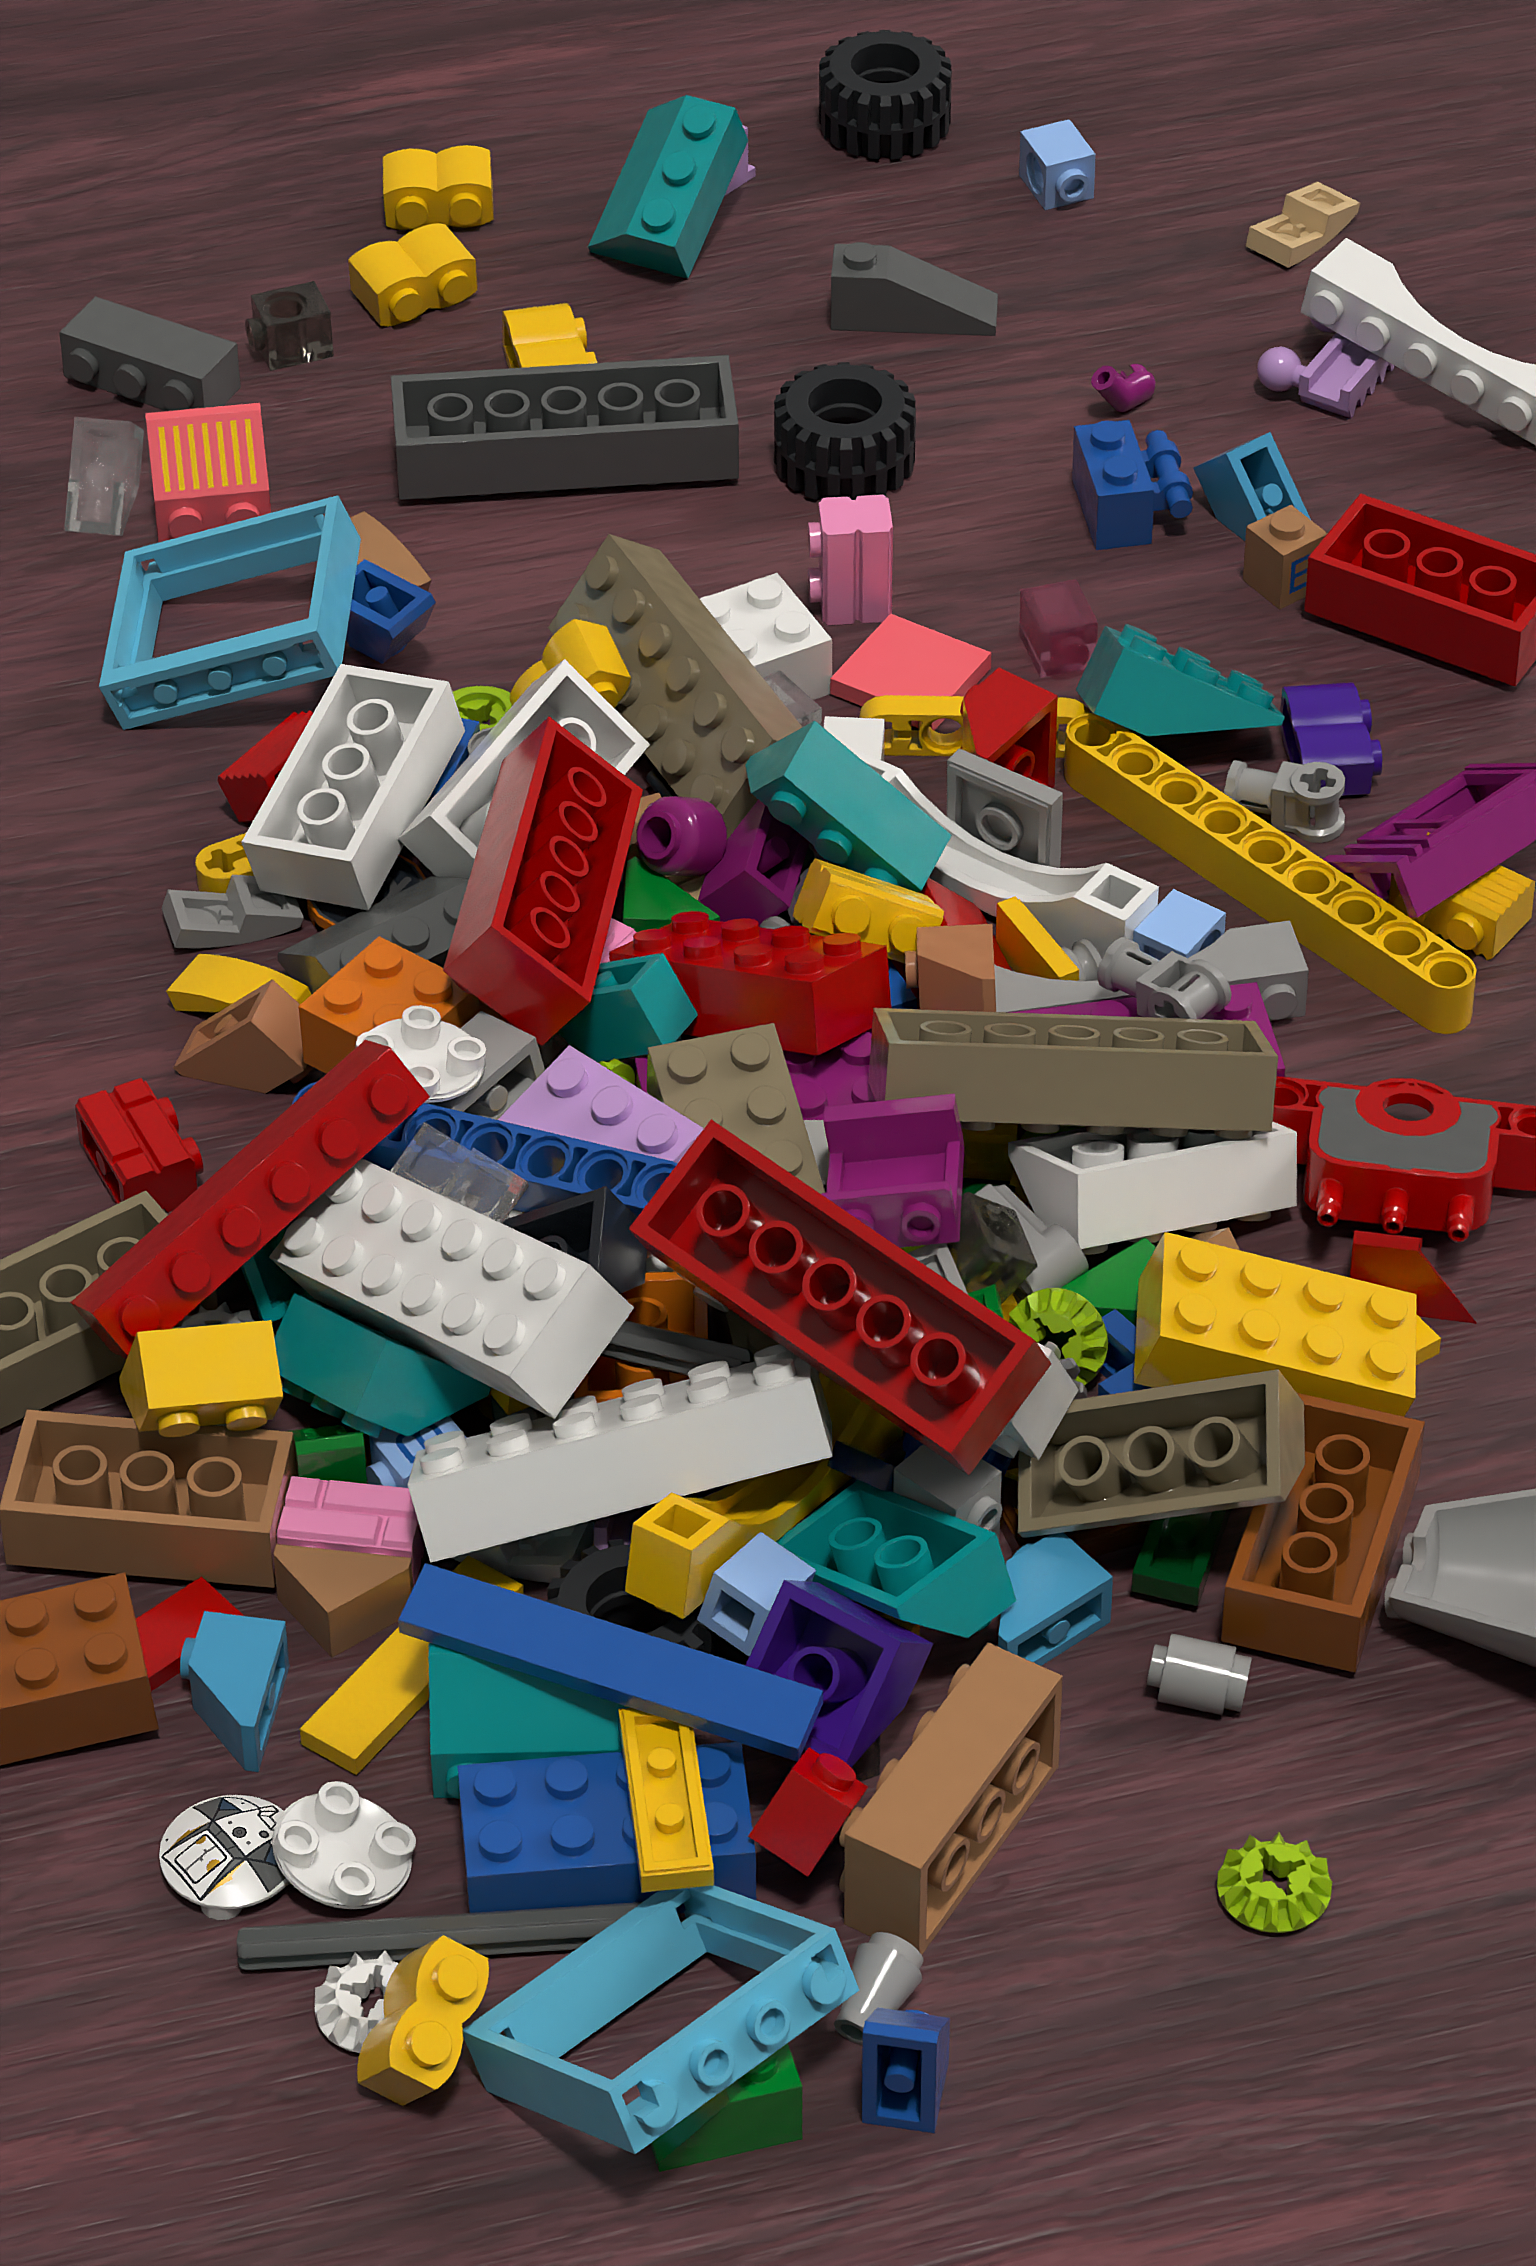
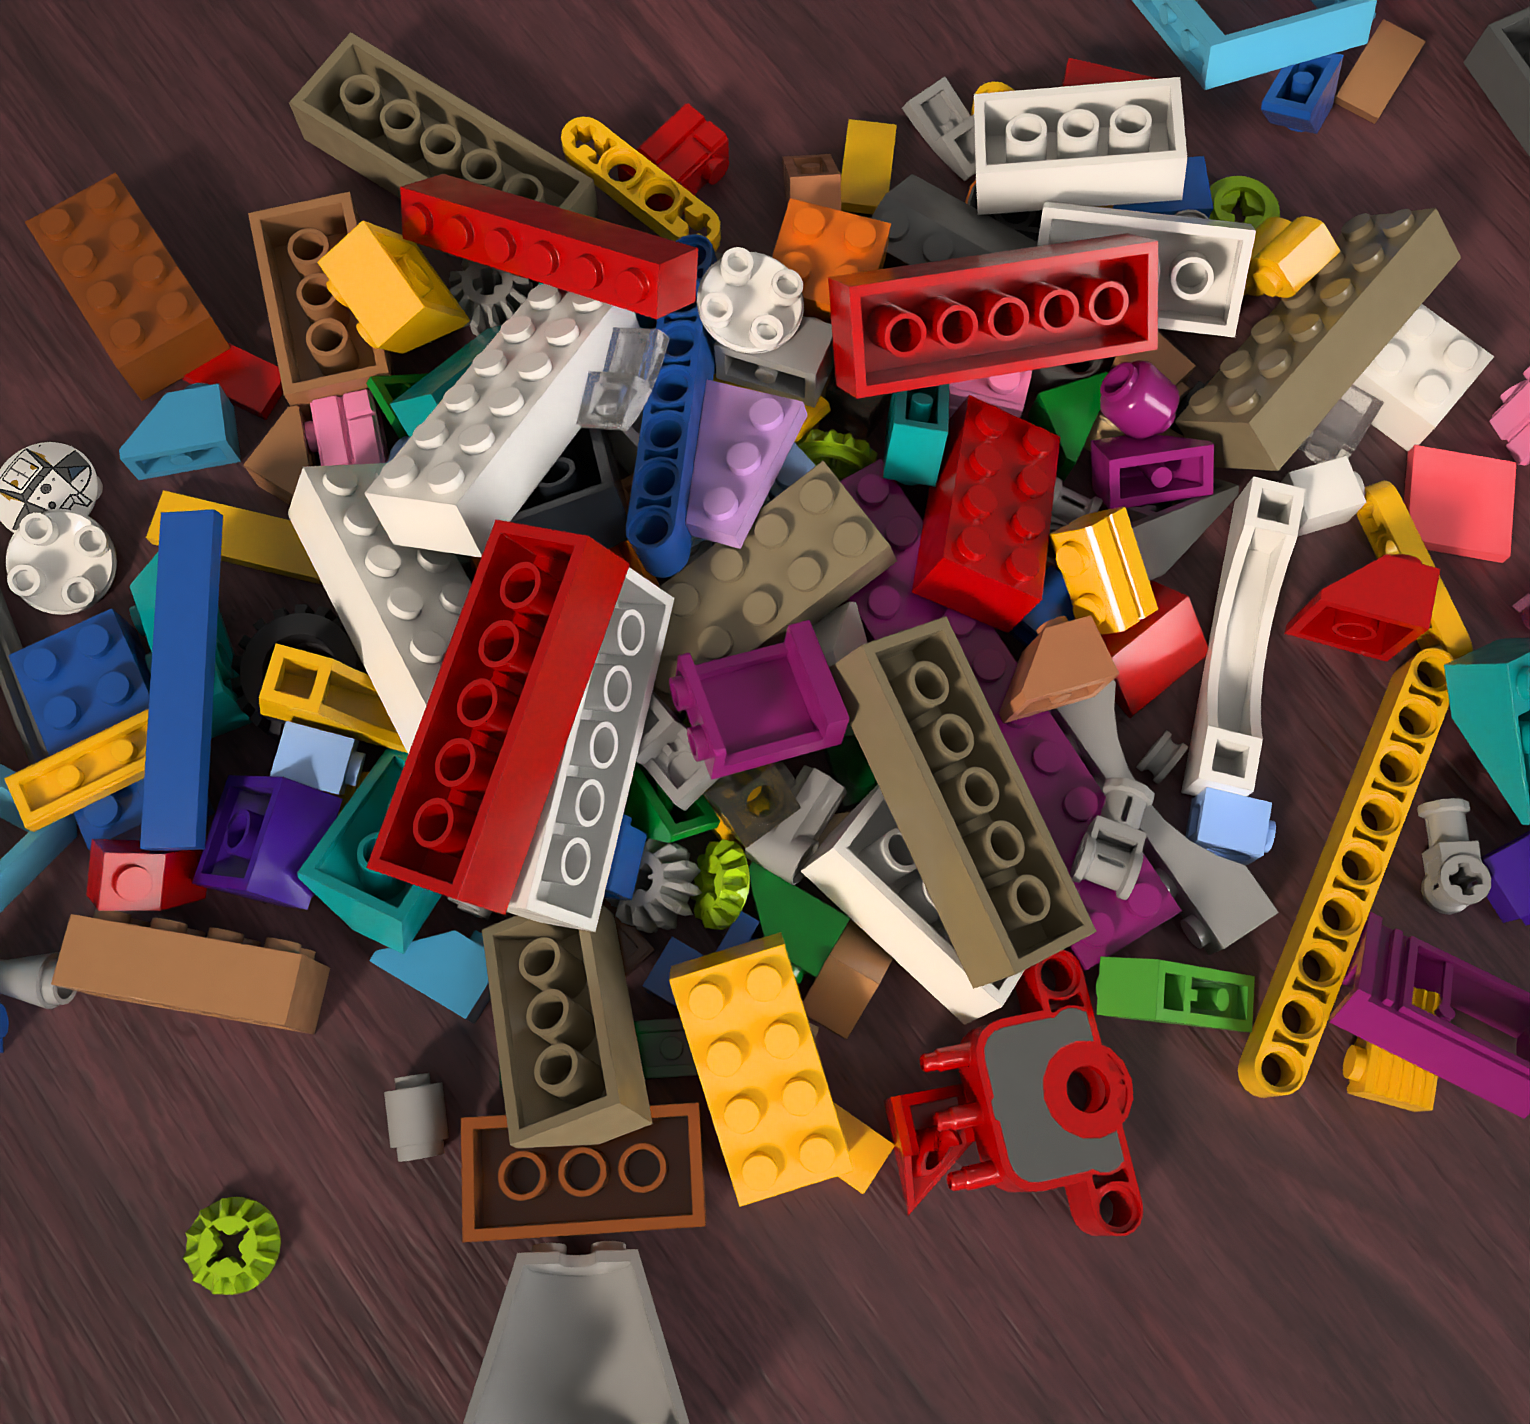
camera: 65 degrees right, 30 degrees up
teal slope [745,721,952,892] -> none
light grey tile [946,748,1063,868] -> none
yellow tile [996,896,1079,981] -> none
none -> yellow beam [561,116,721,252]
none -> bright green slope [1096,957,1255,1032]

